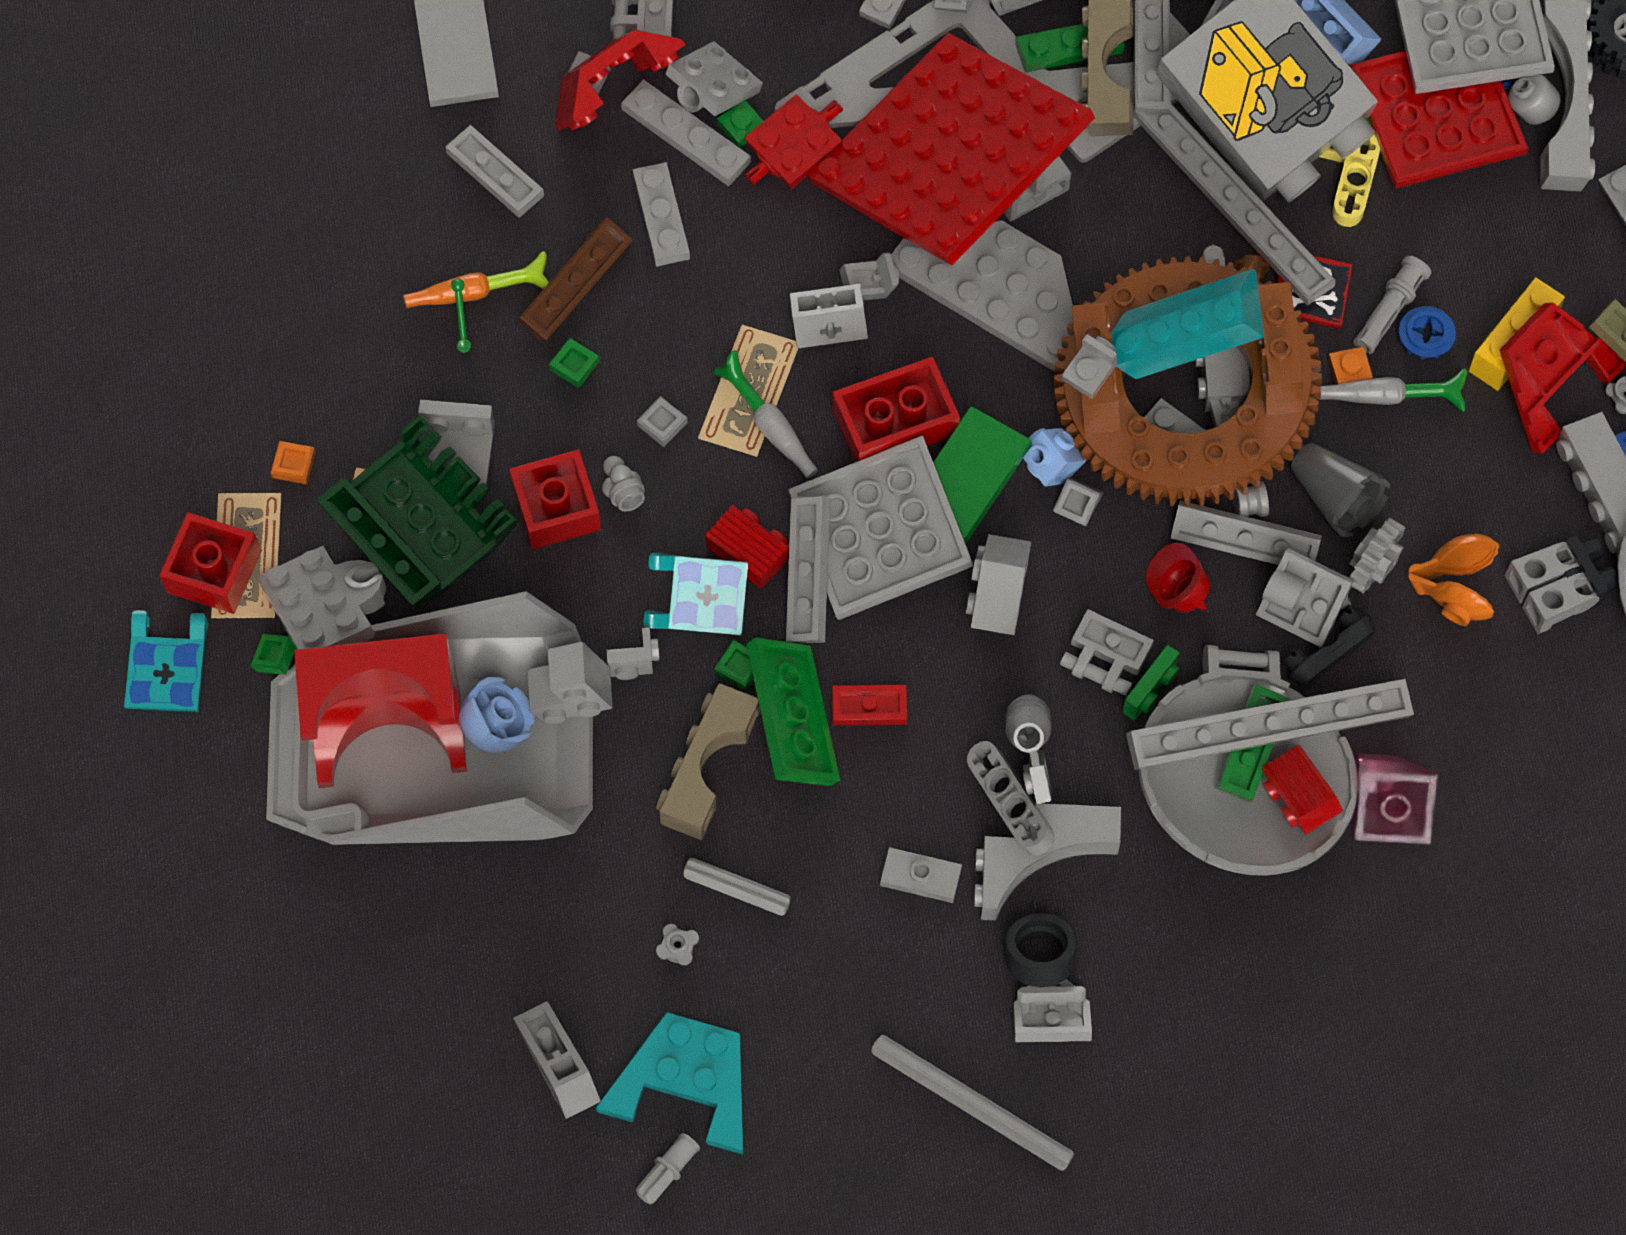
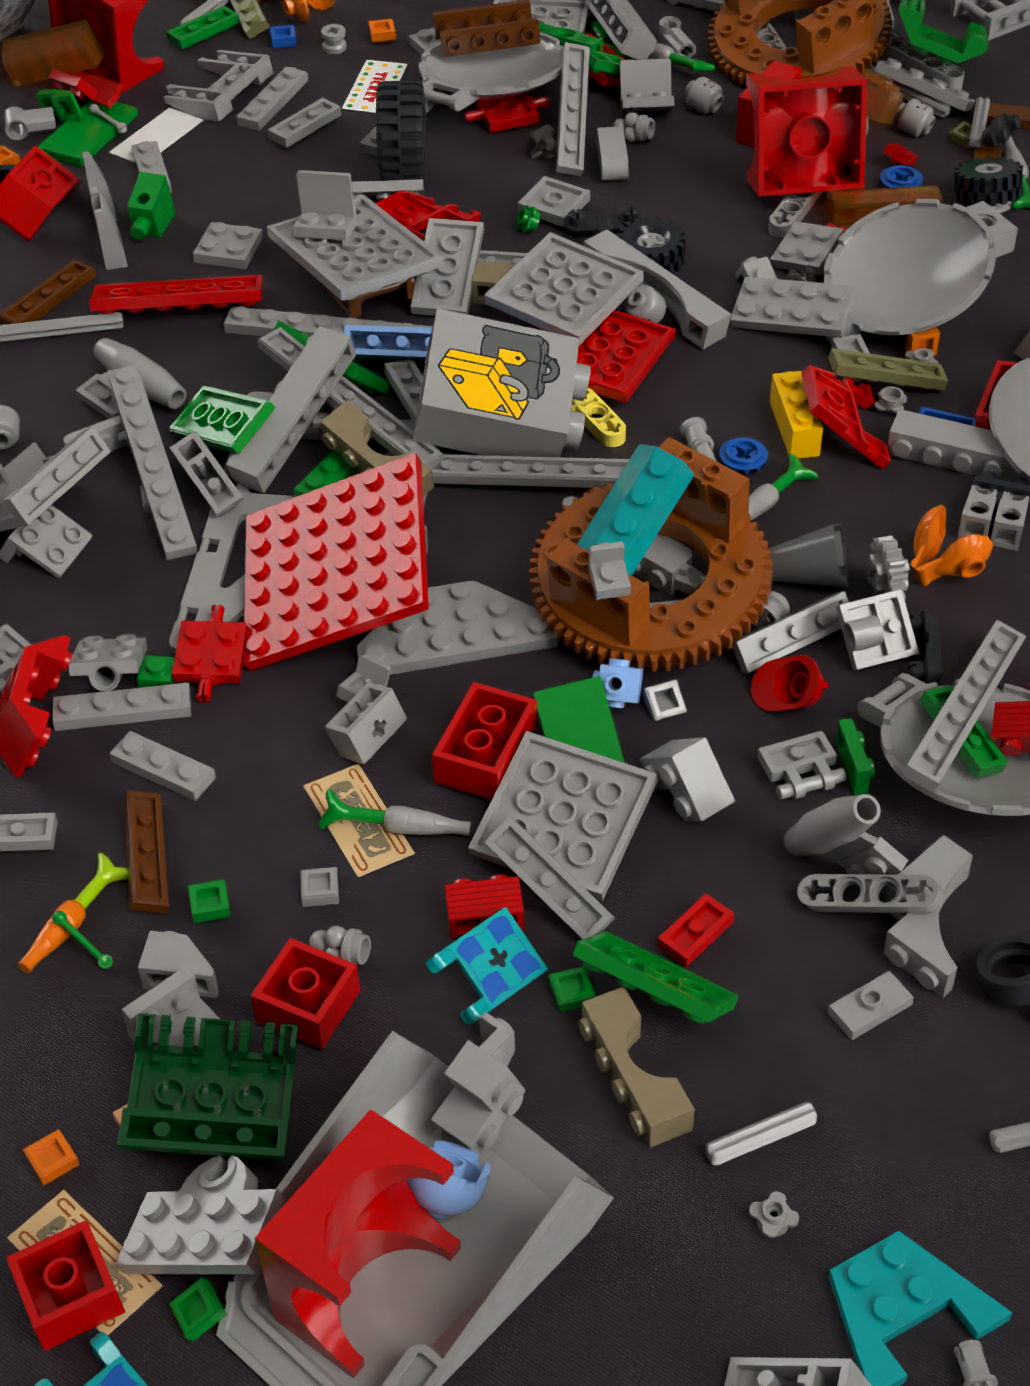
camera: 45 degrees left, 20 degrees down
none -> light grey slope [138,931,219,998]

